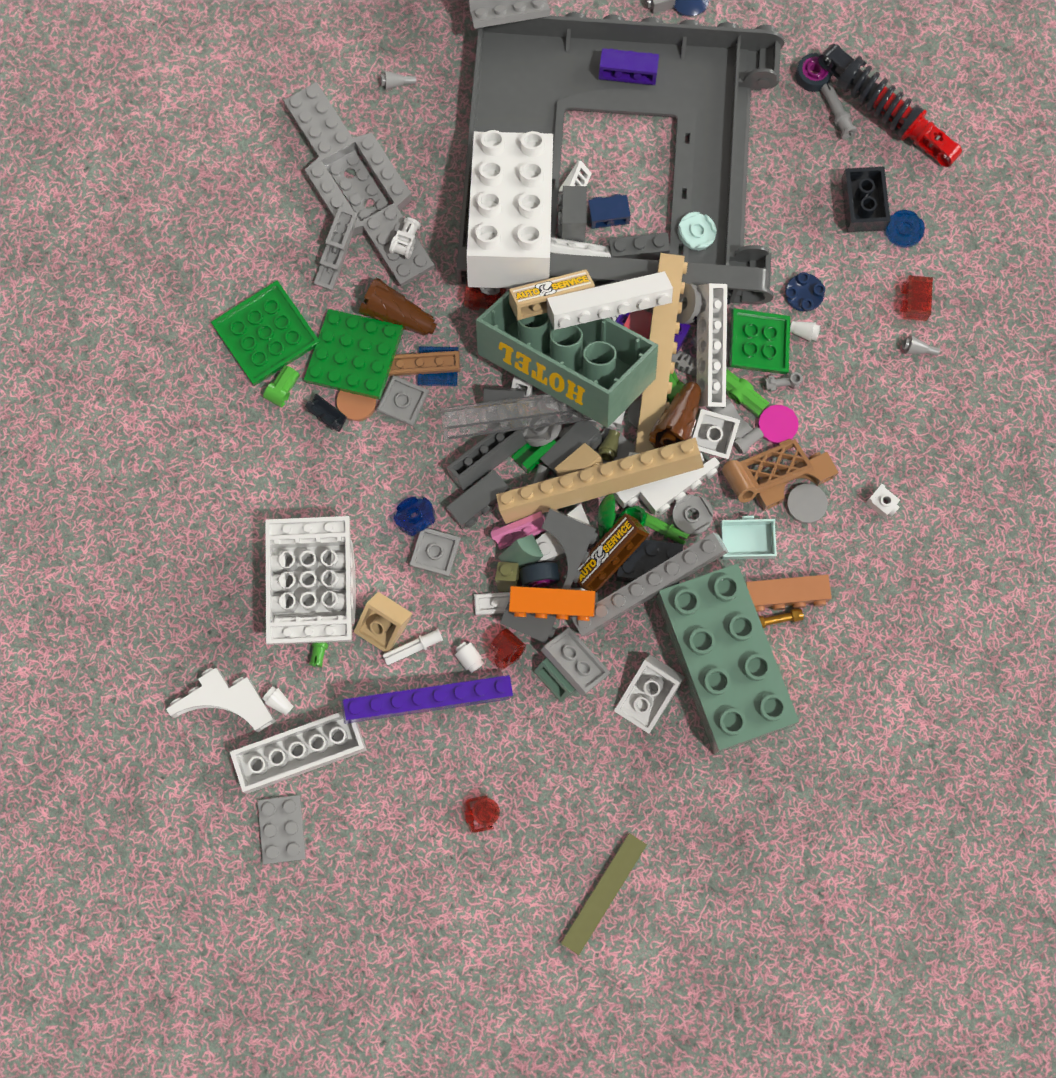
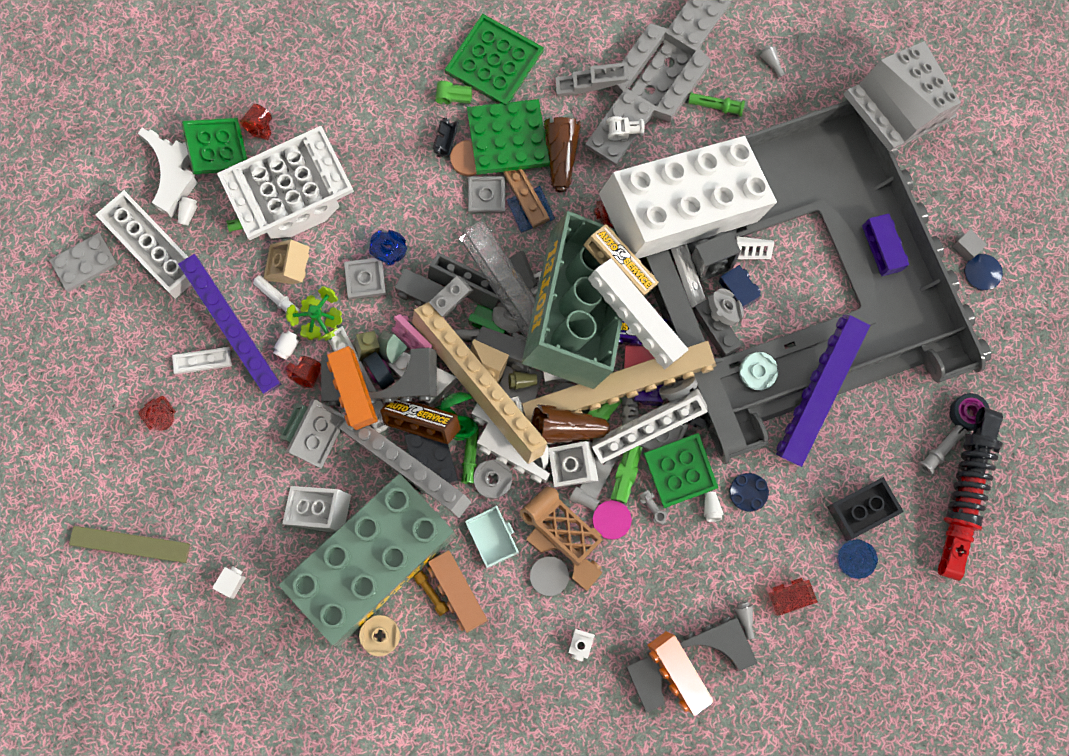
camera: 65 degrees right, 0 degrees up
none -> white tile [172,347,232,375]
none -> green plate [182,118,247,175]
none -> white brick [213,566,246,599]
none -> clear red piece [240,104,272,140]
none -> lime plant [286,286,342,341]
none -> tan plate [359,615,400,656]
none -> light grey brick [429,276,473,317]
none -> dark grey arch [625,616,758,713]
none -> brick [647,631,713,716]
none -> bright green pin [689,92,745,117]
none -> light grey plate [708,288,744,326]
none -> dark purple brick [776,314,871,467]

